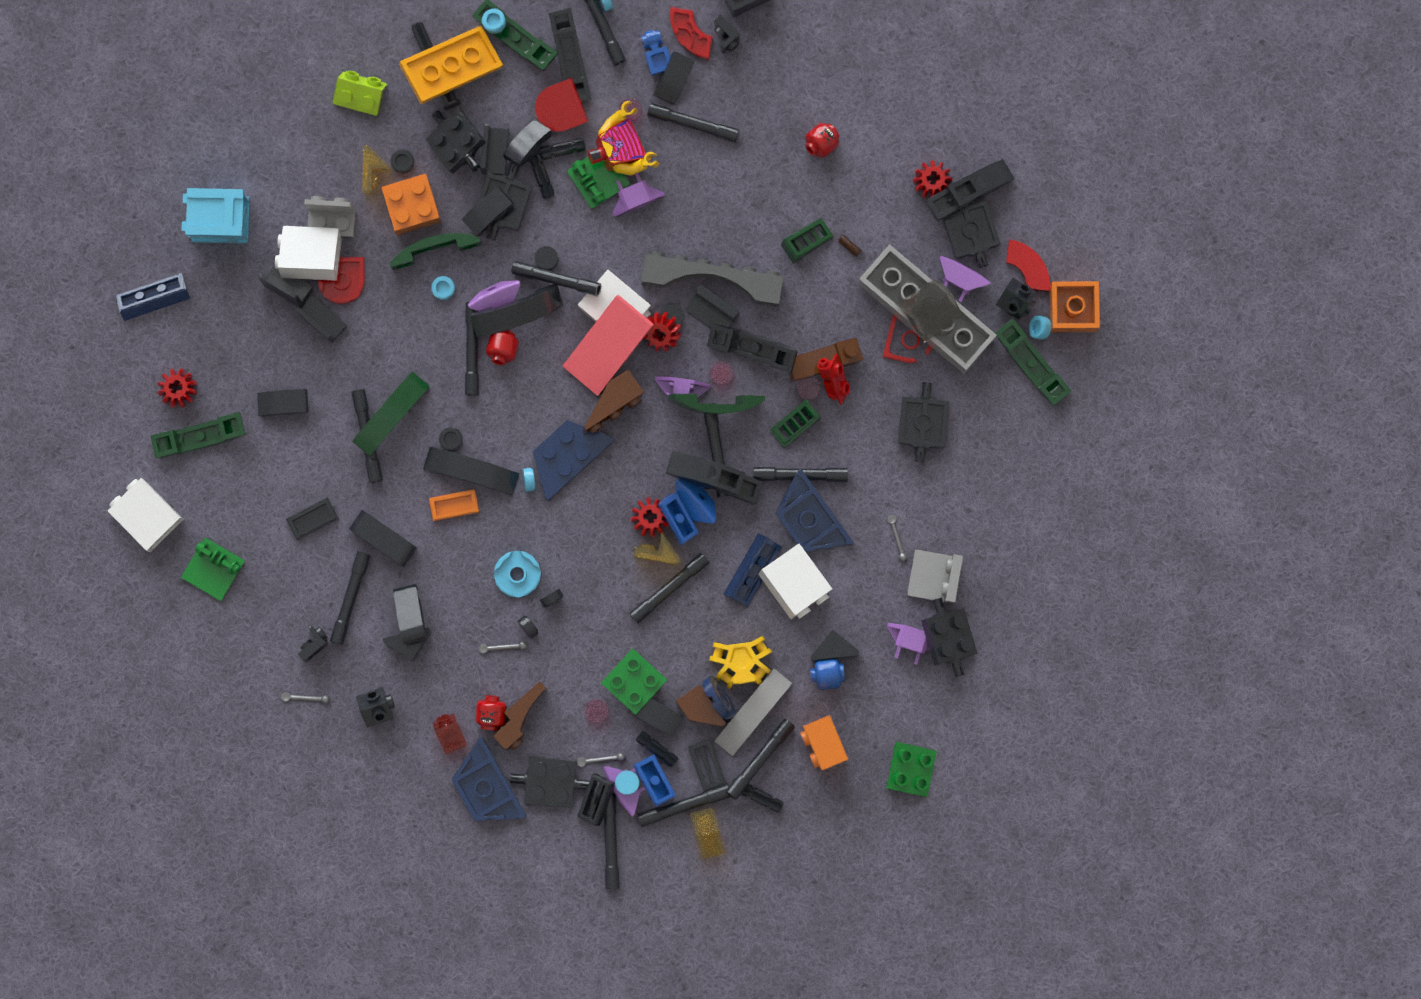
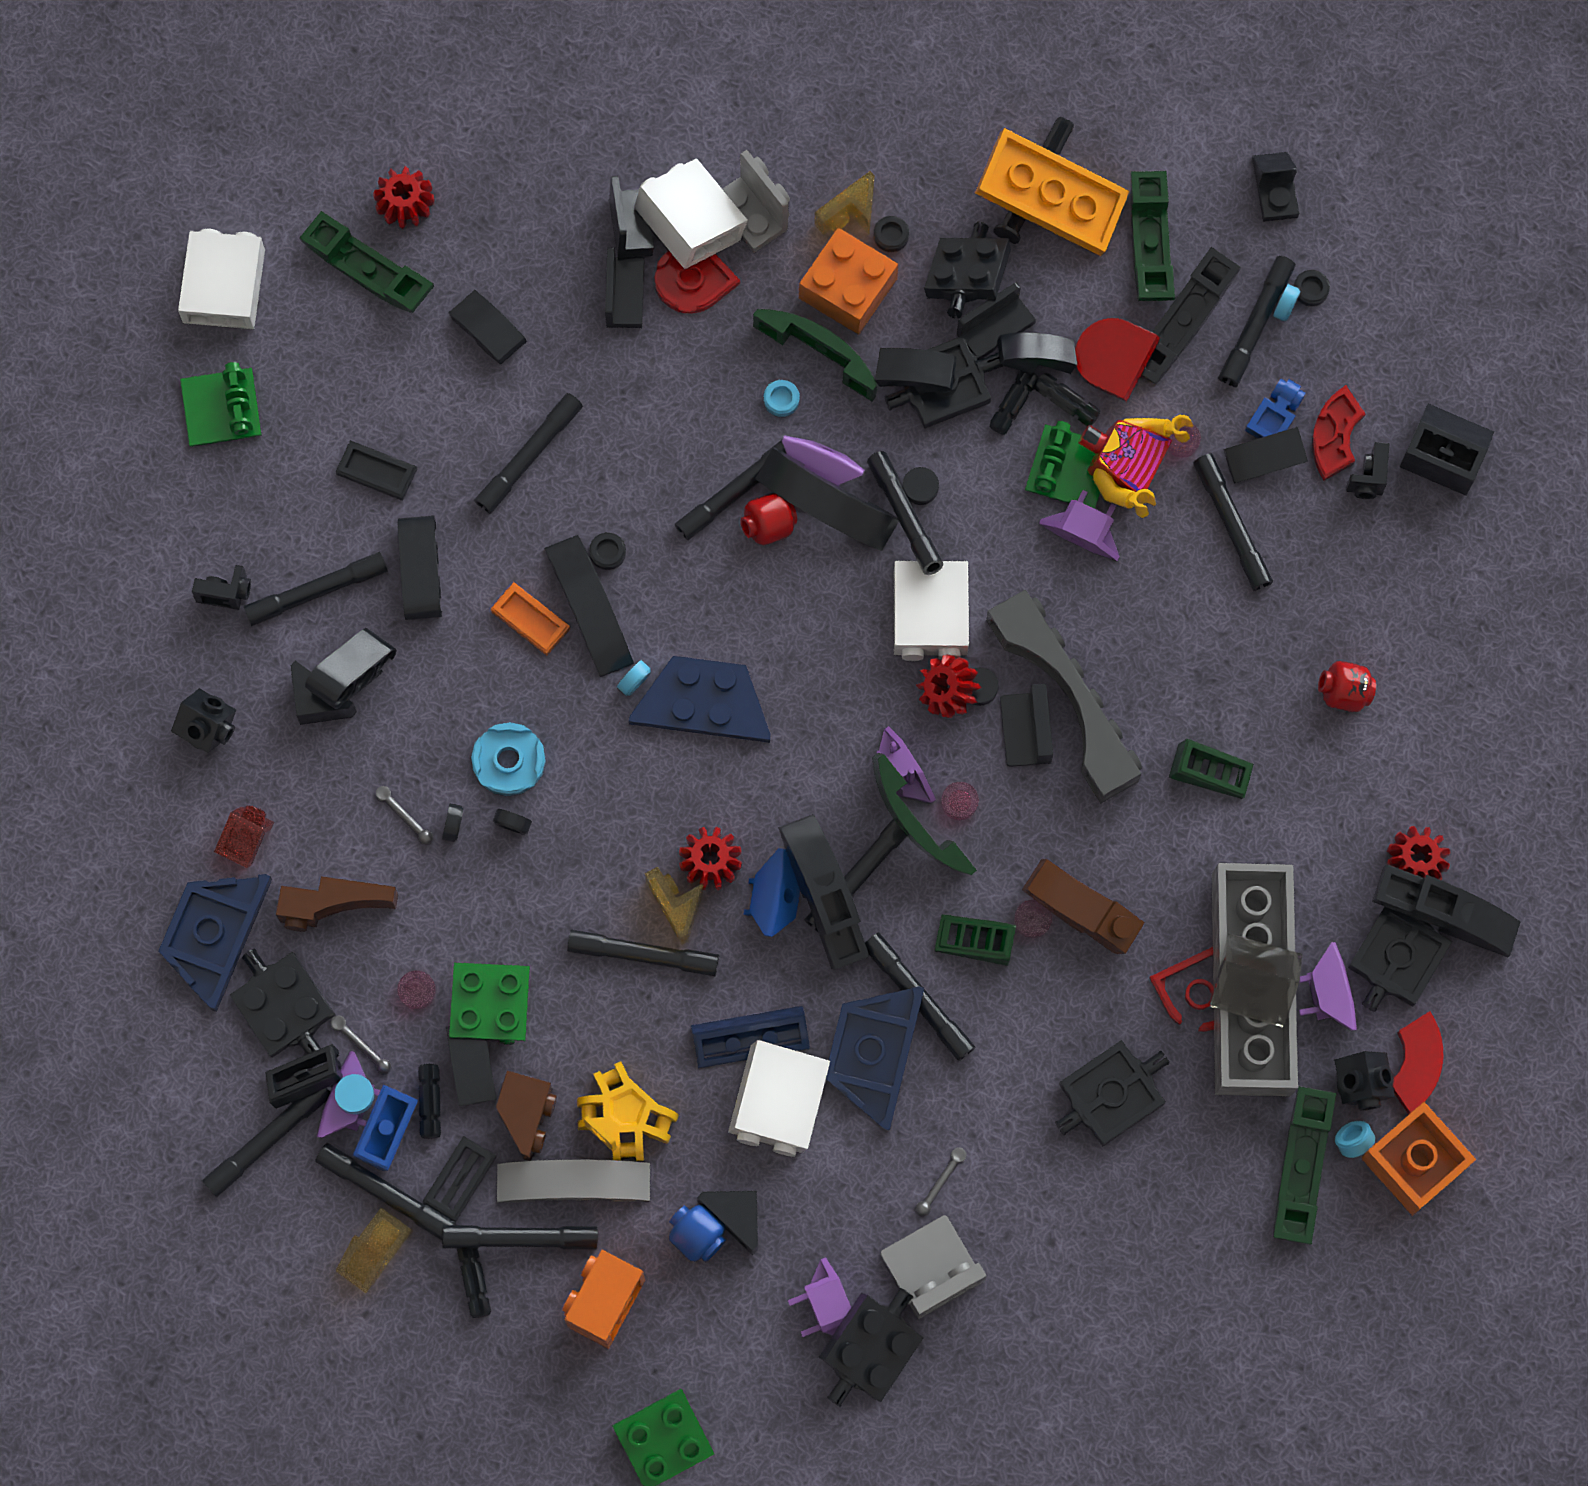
camera: 45 degrees right, 10 degrees down
dark blue slope [116,273,190,321] -> none
medium azure container [181,188,250,244] -> none
flat silver hinge [281,692,330,704] -> none
lime bracket [333,71,387,116] -> none
dark green slope [352,371,430,457] -> none
red head [475,695,507,730] -> none
medium azure tile [482,9,506,33] -> none
coral tile [563,295,654,396] -> none
reddish brown slope [582,370,644,435] -> none
blue slope [658,493,699,545] -> none
dark blue tile [702,676,736,720] -> none
black slope [707,324,798,373] -> none
red hinge [817,354,850,405] -> none
reddish brown piece [834,232,866,259] -> none

